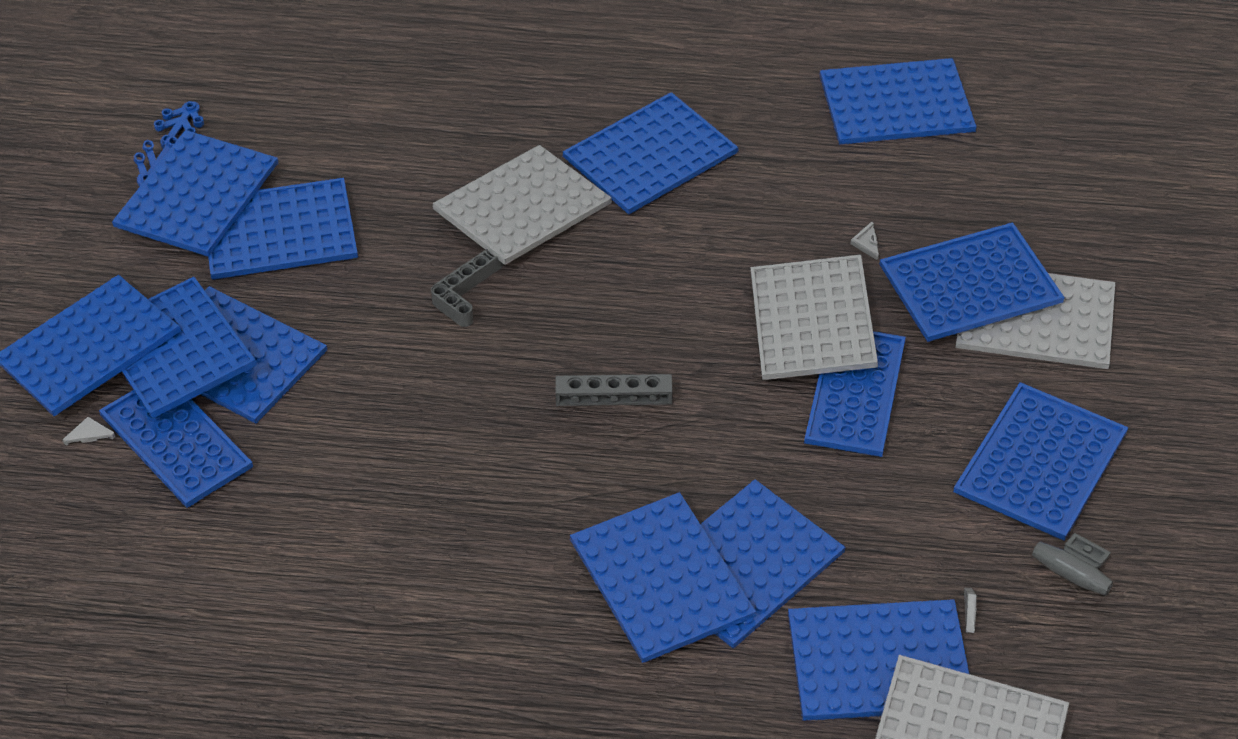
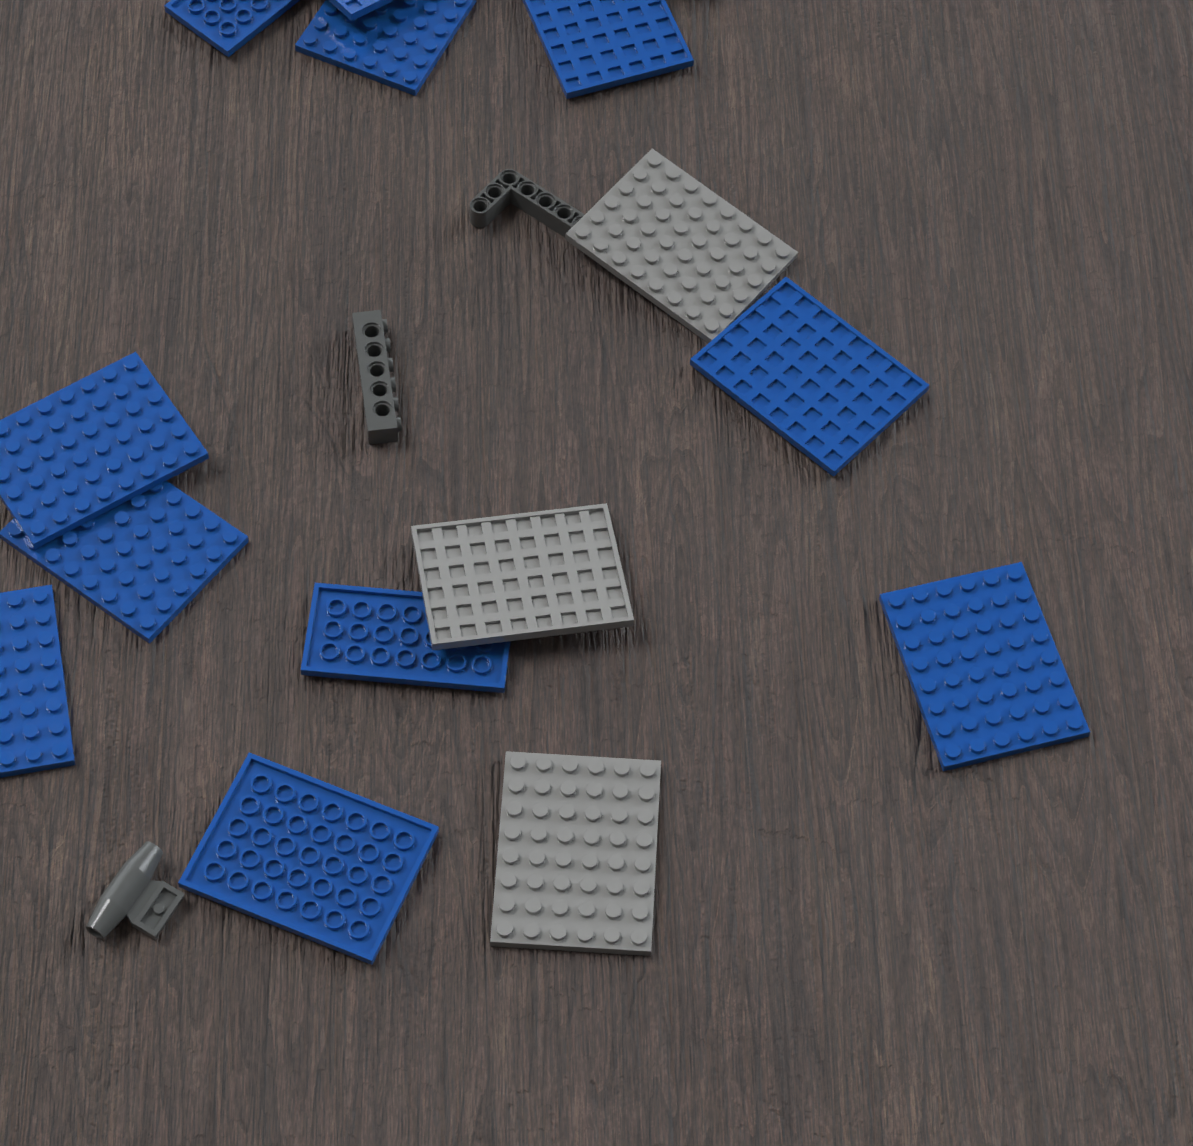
camera: 80 degrees right, 10 degrees up
light grey tile [850,222,879,260] -> none
blue plate [879,222,1064,342] -> none
light grey tile [964,588,977,633] -> none

